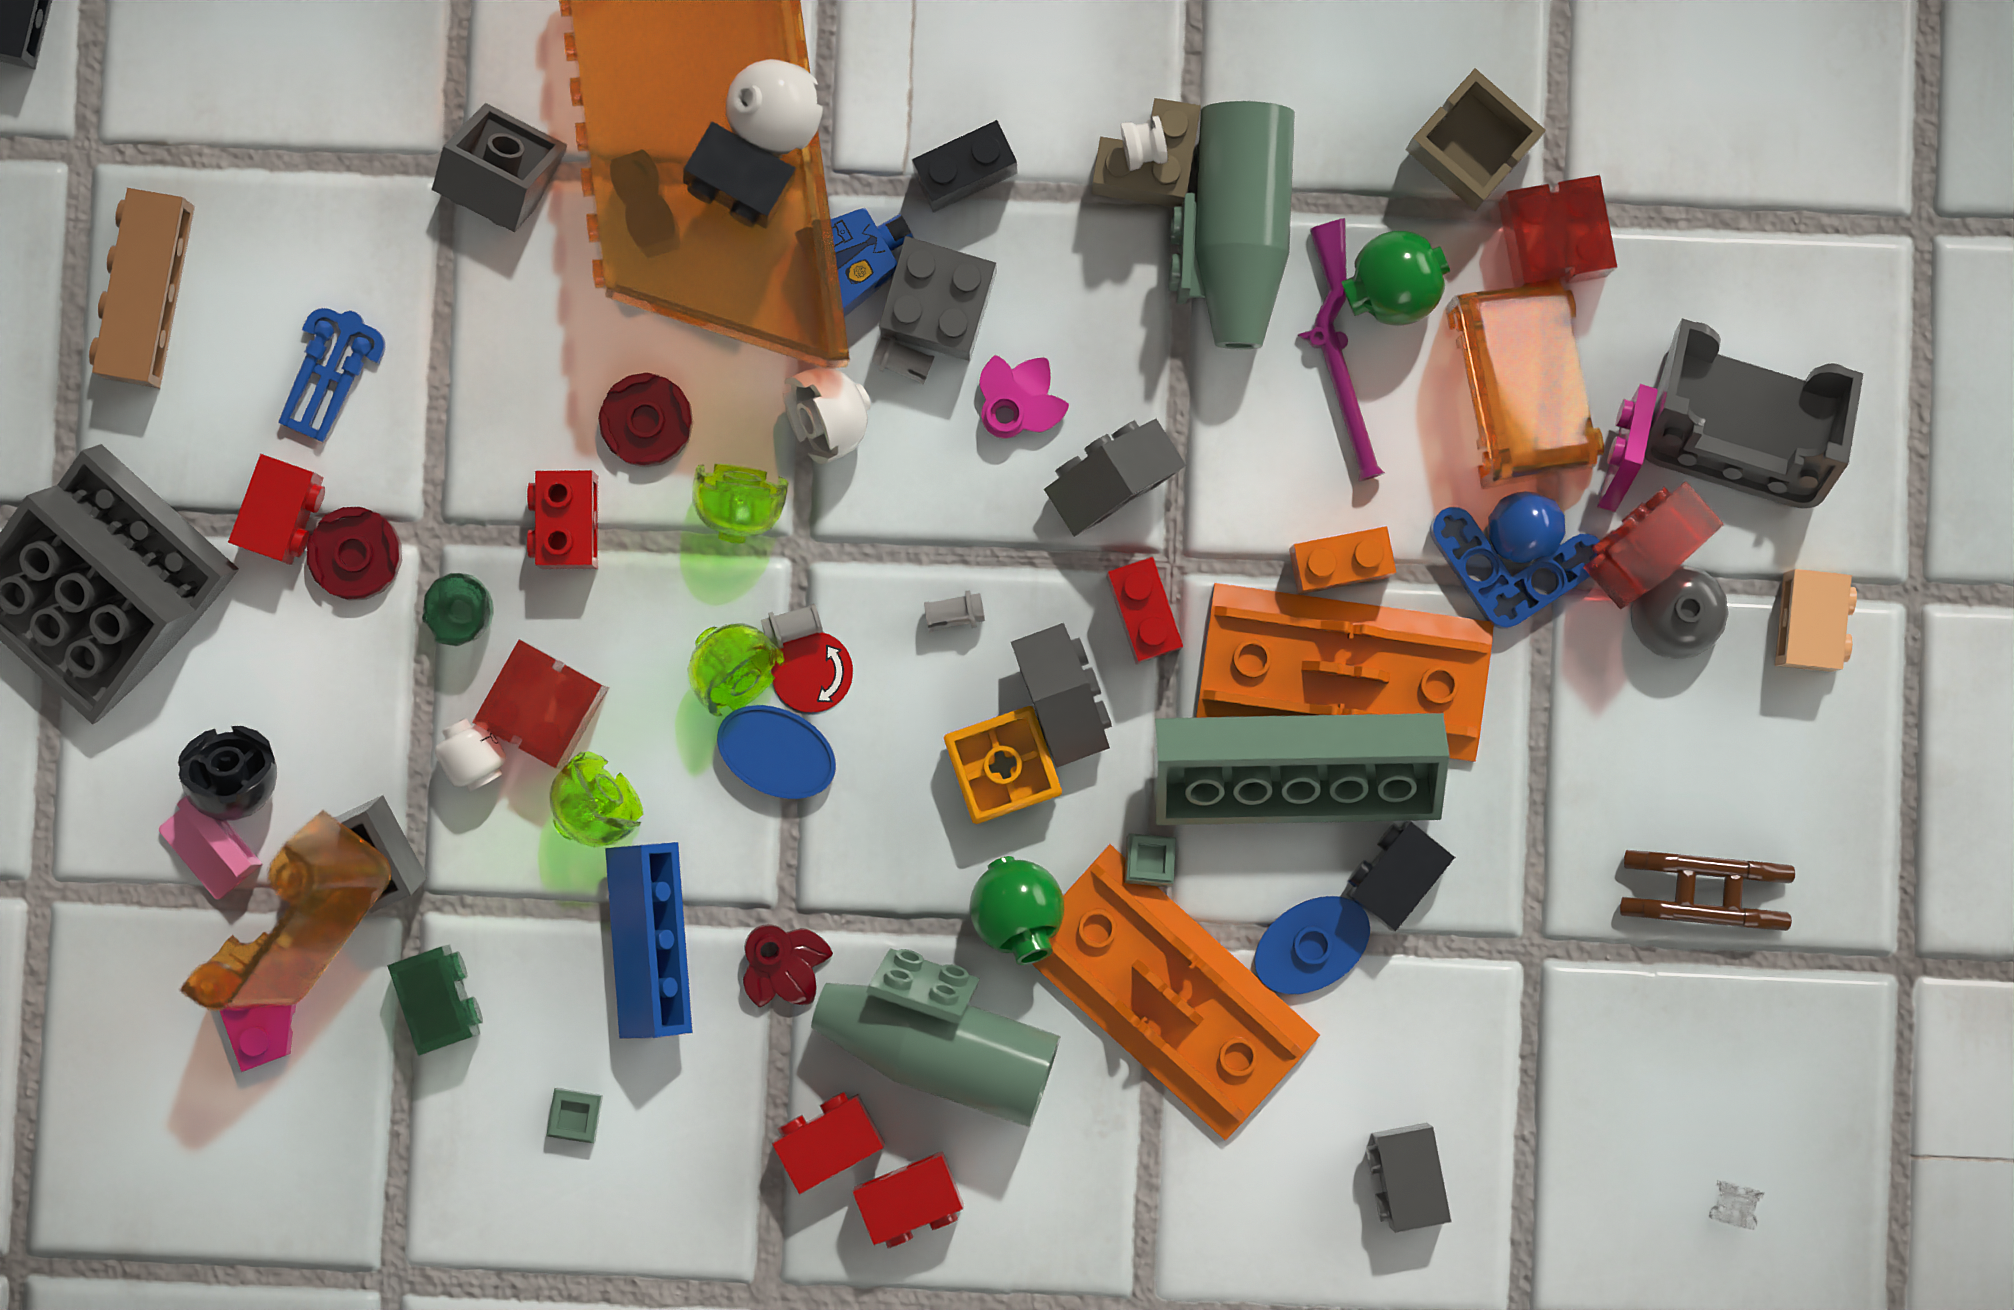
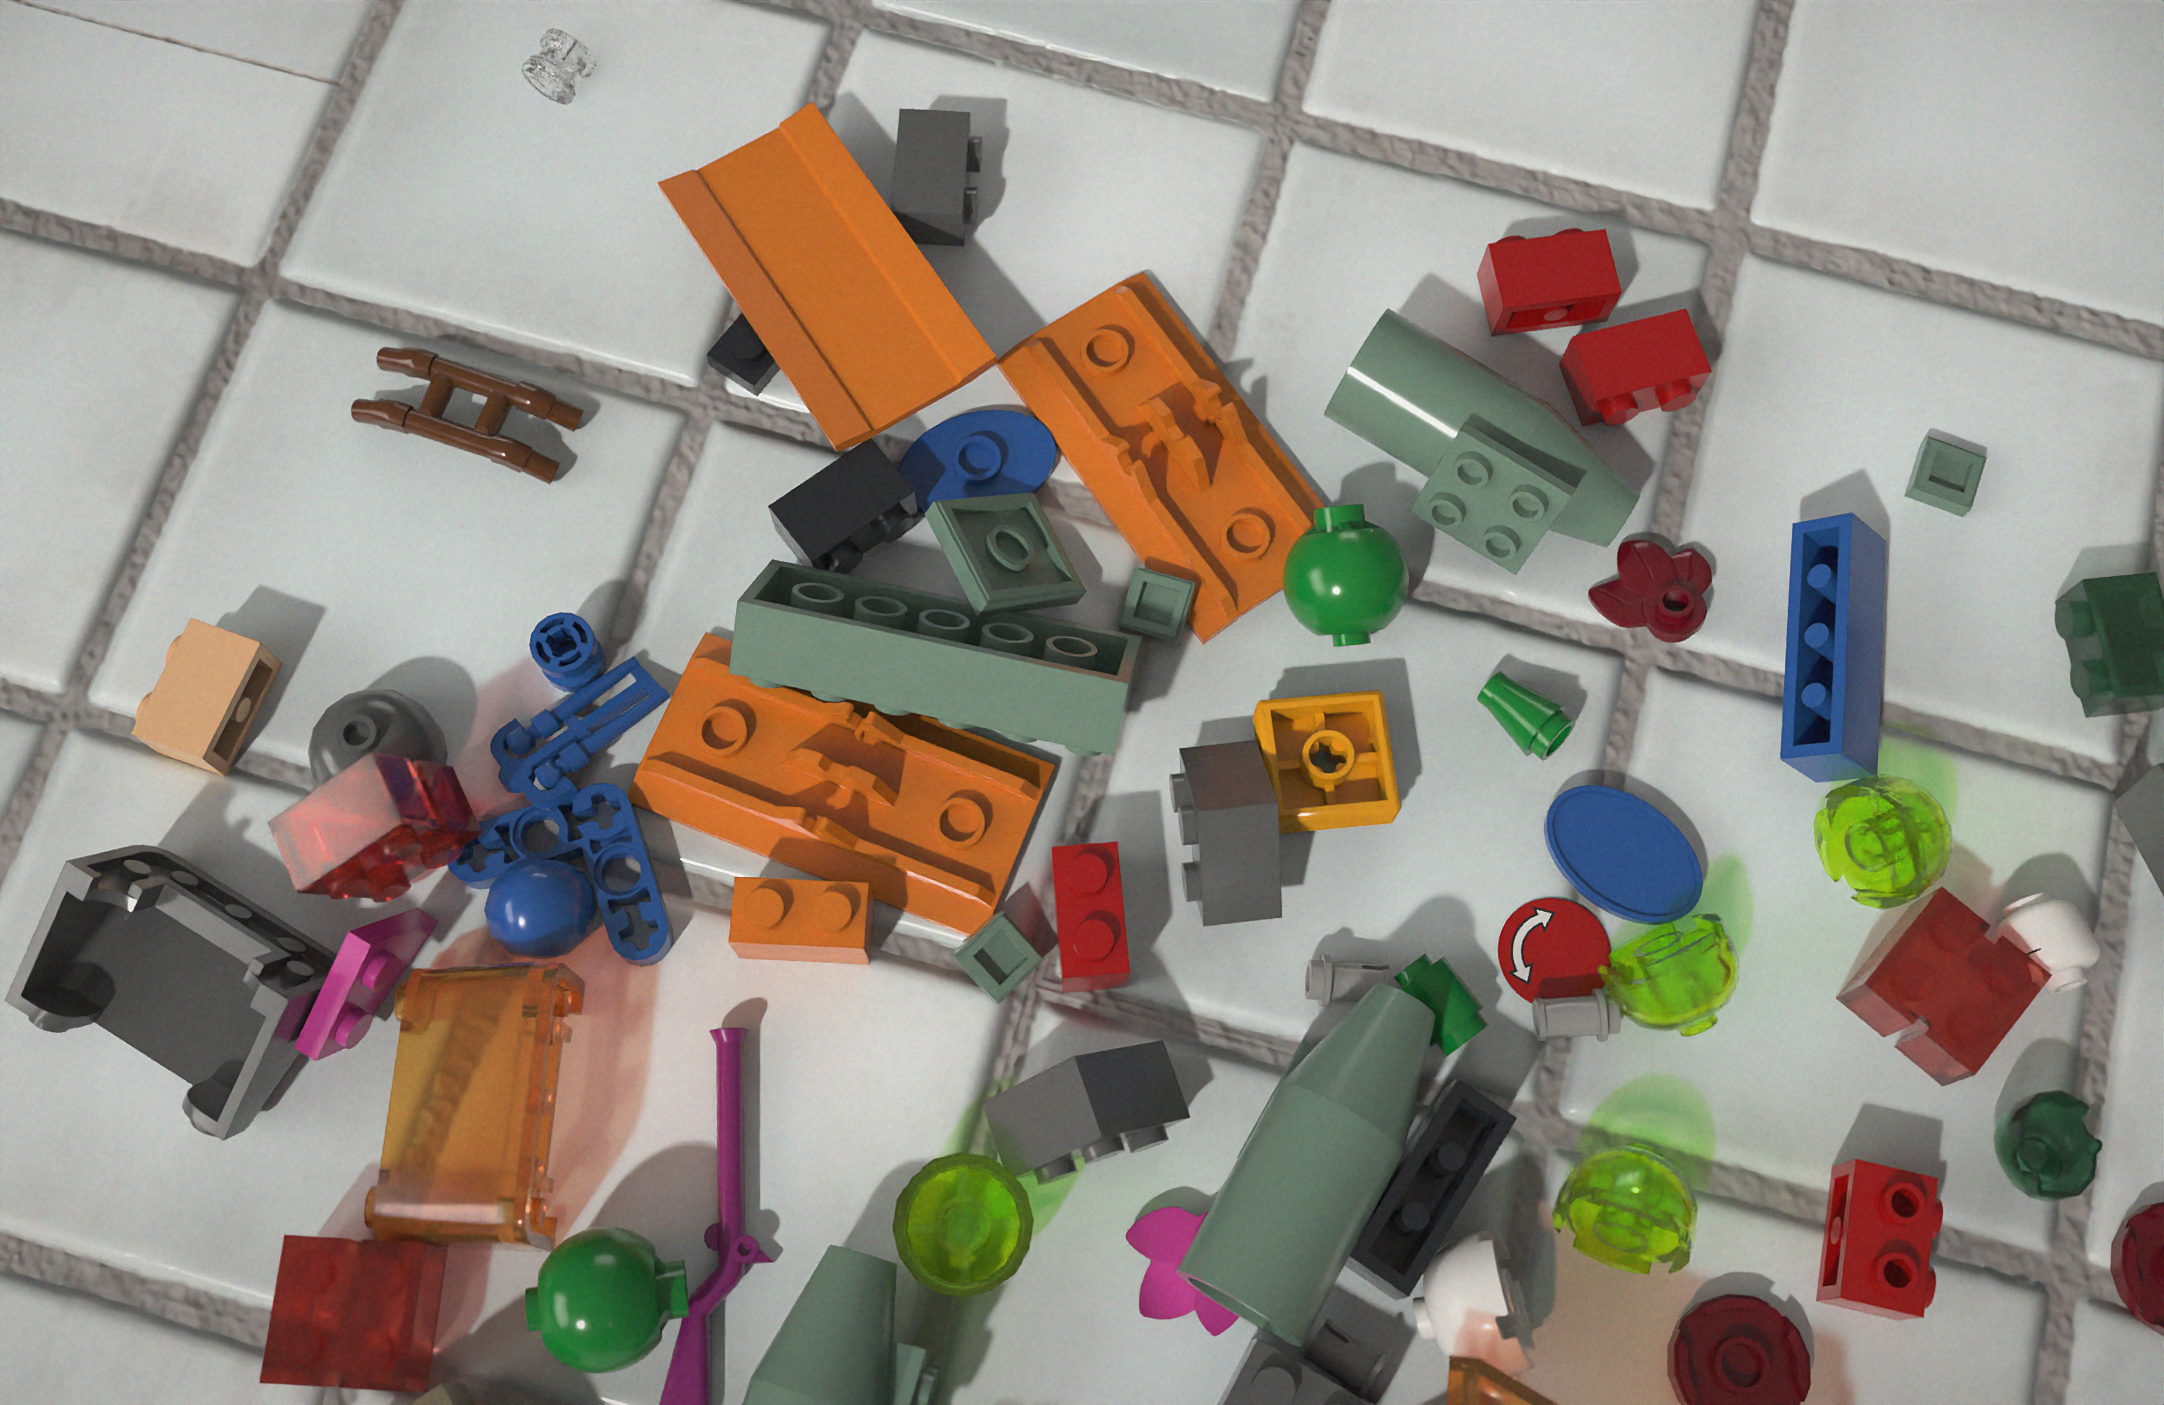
camera: 170 degrees left, 15 degrees down
none -> blue piece [490,656,670,809]
none -> blue wheel [529,612,606,693]
none -> orange hinge [657,101,997,452]
none -> black plate [706,312,780,397]
none -> clear neon green cylinder [892,1152,1034,1299]
none -> sand green tile [925,493,1087,617]
none -> sand green tile [951,910,1046,1004]
none -> sand green piece [1176,983,1436,1347]
none -> black brick [1345,1079,1517,1301]
none -> green brick [1394,954,1489,1057]
none -> green cone [1477,671,1576,761]

